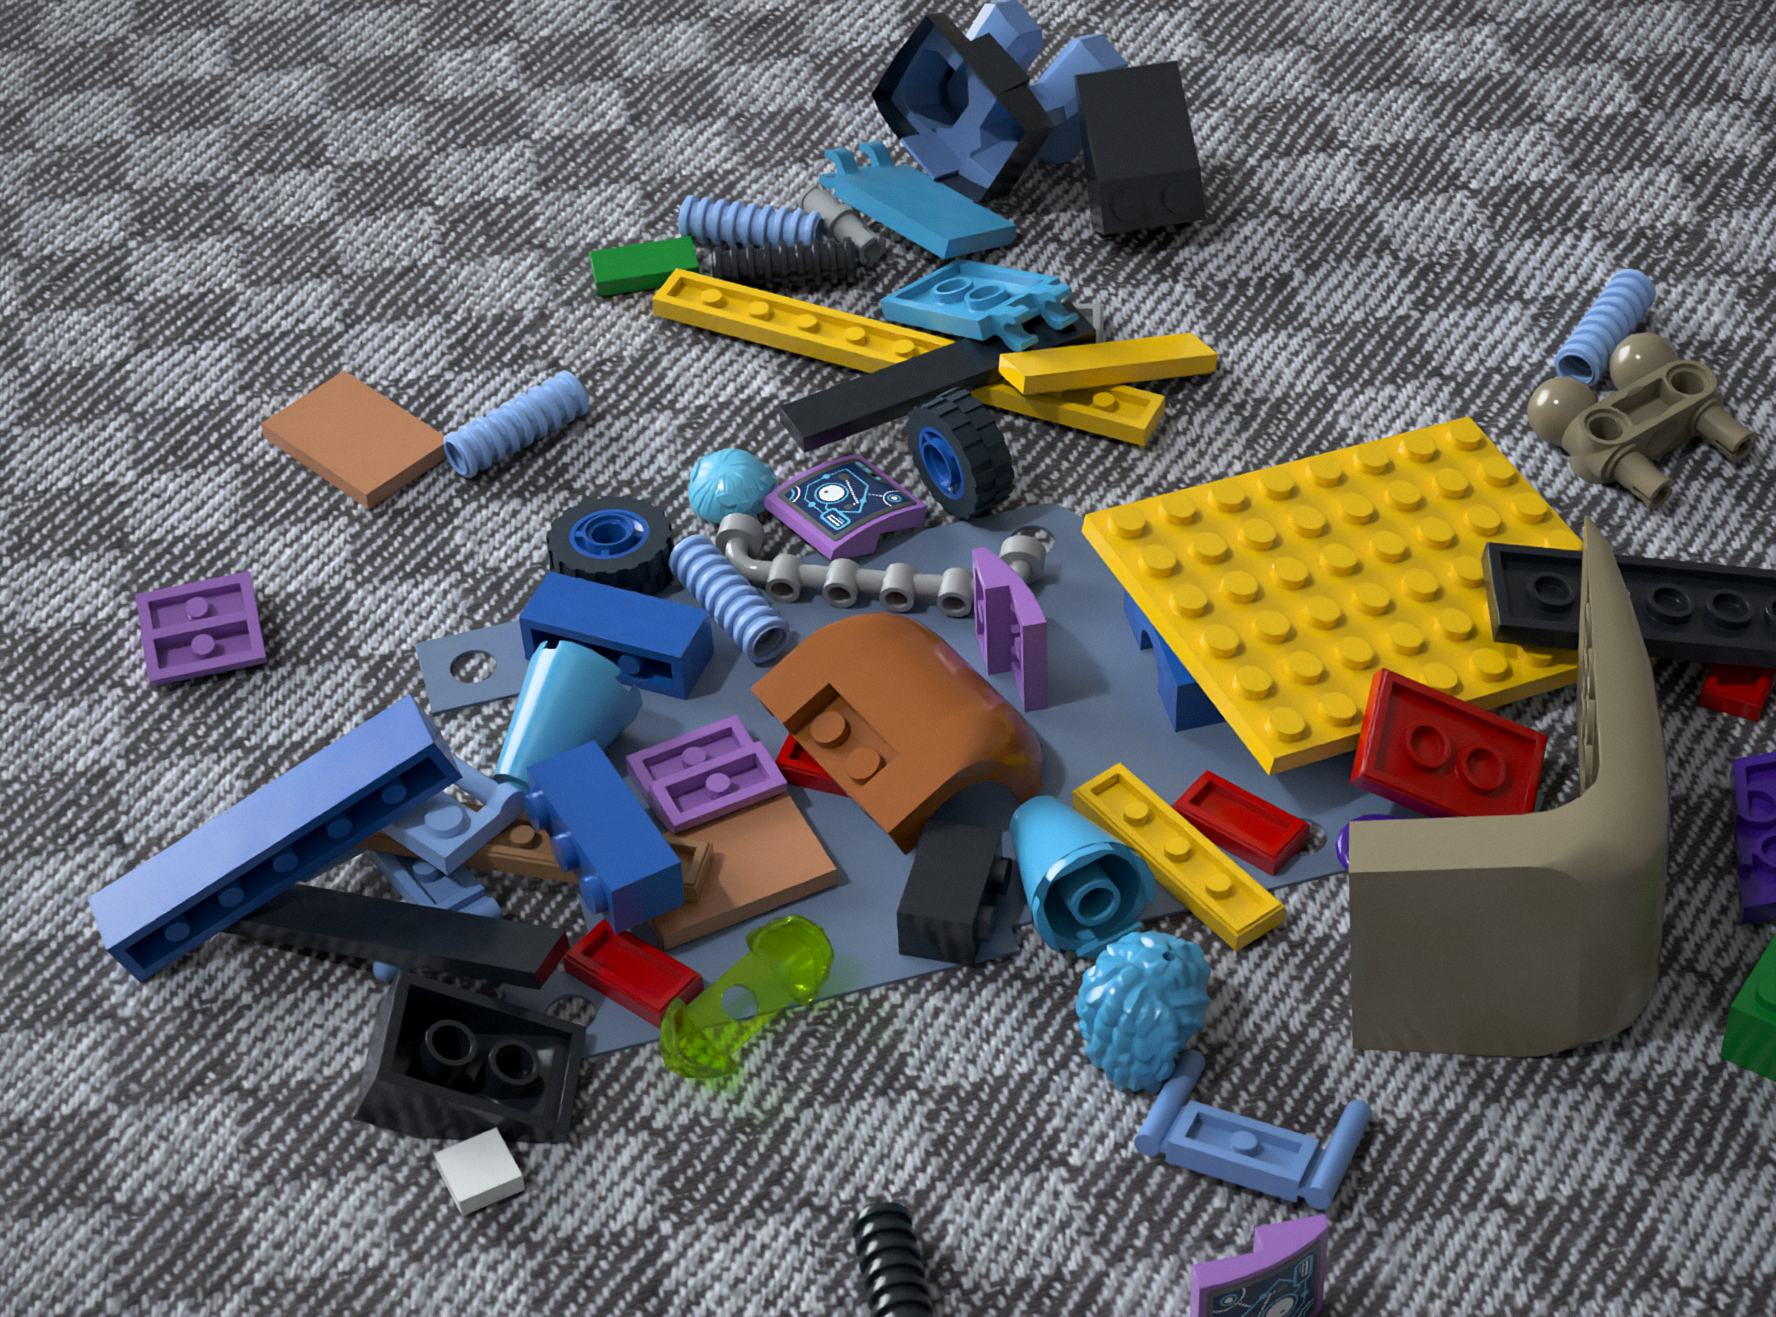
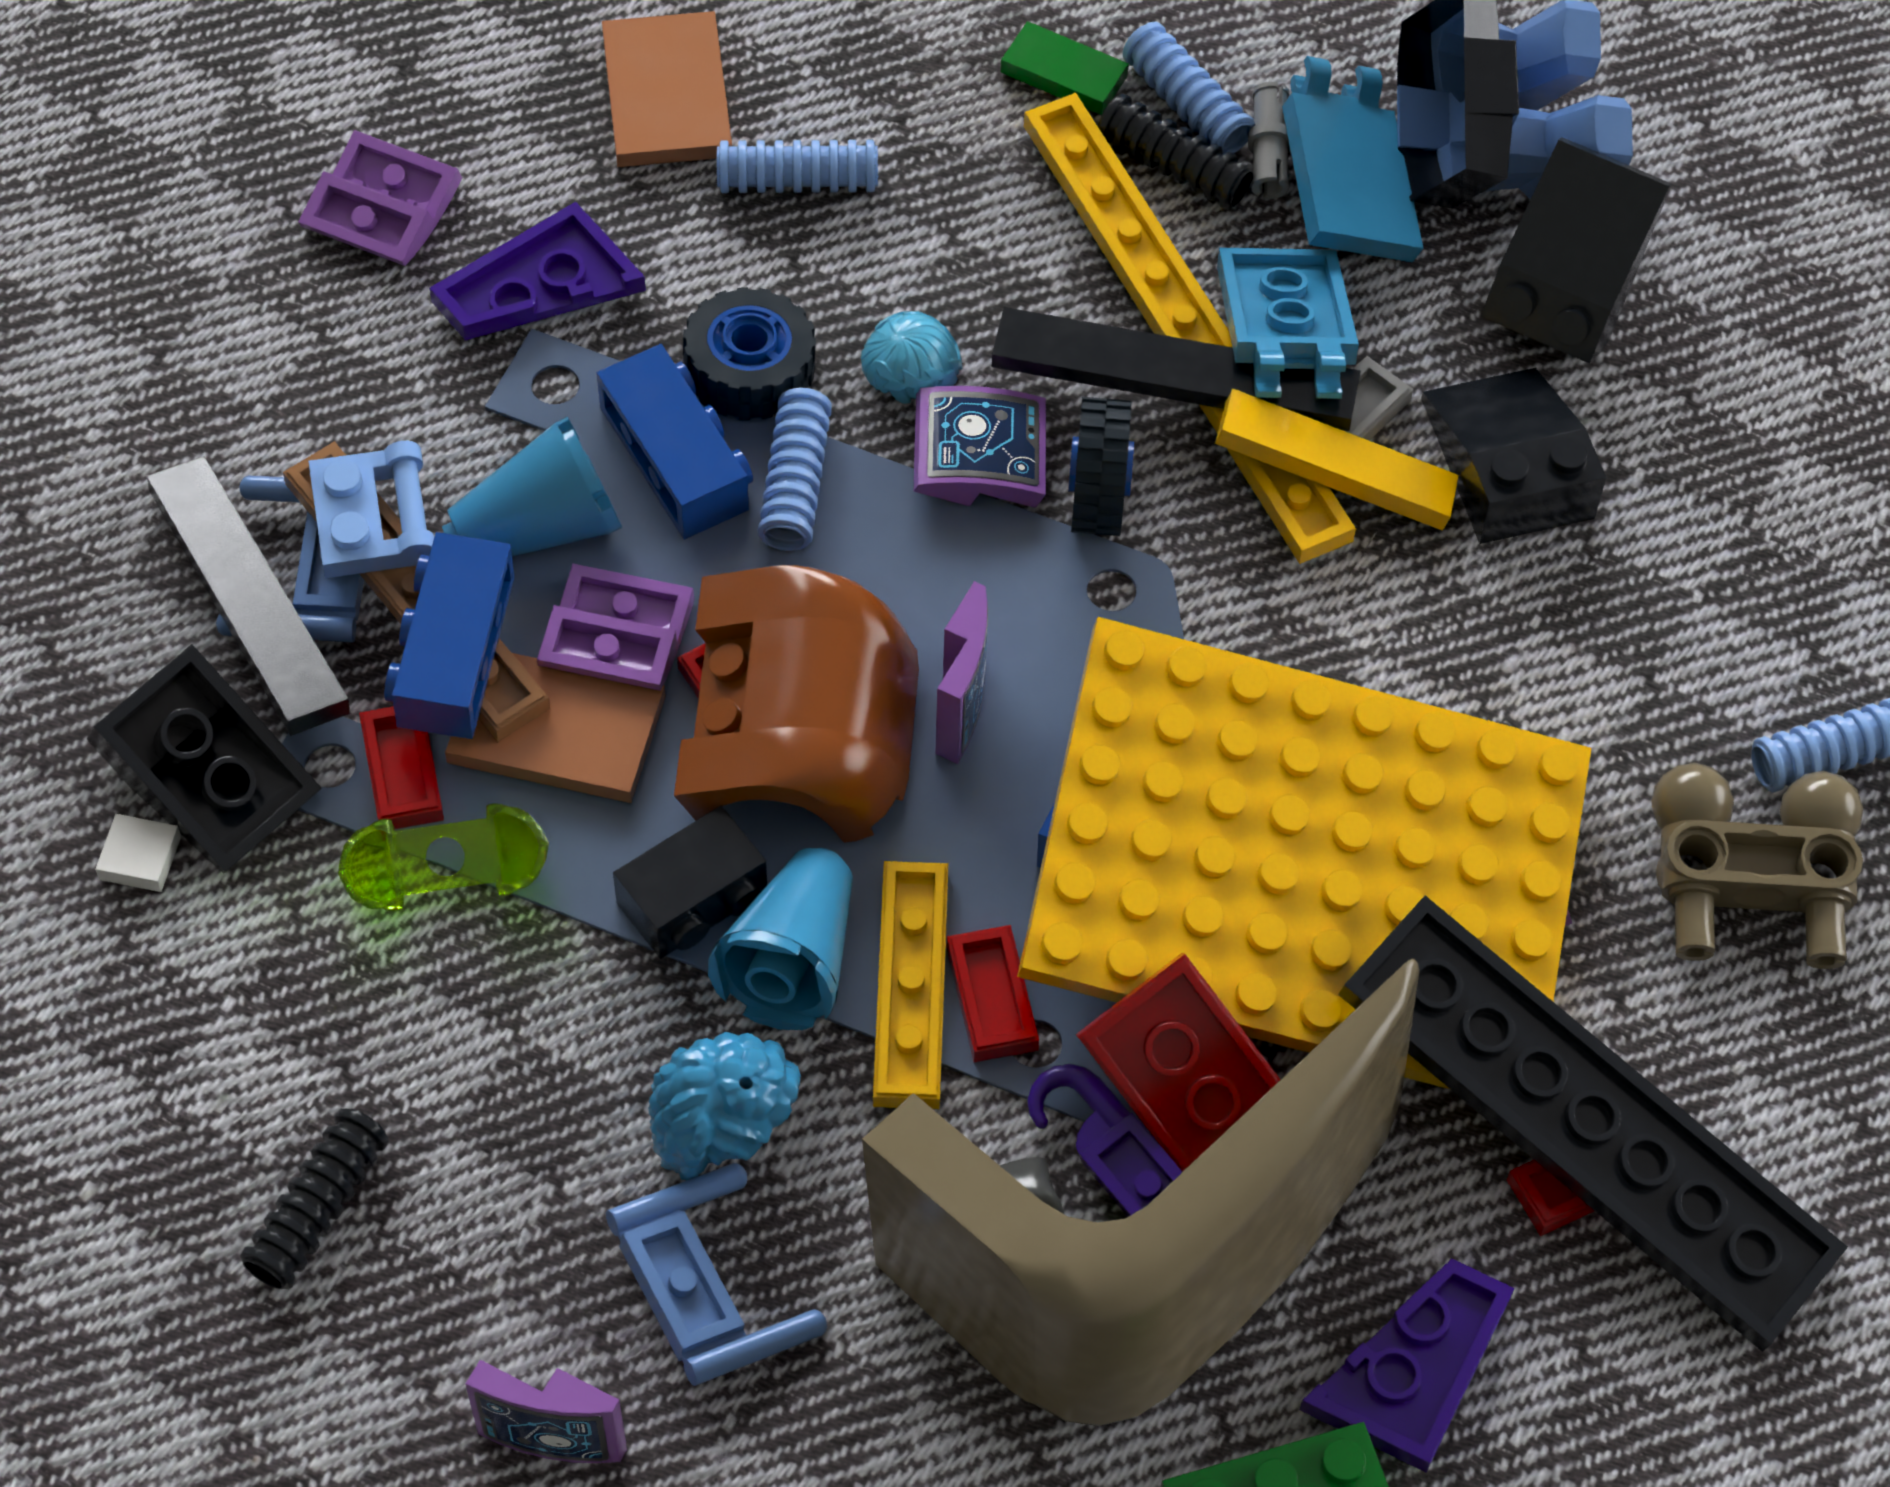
camera: 35 degrees right, 15 degrees up
brick [88,694,463,982] -> none
light grey bar [715,513,1047,617] -> none
none -> dark purple wing [429,201,646,340]
none -> black slope [1421,367,1607,544]

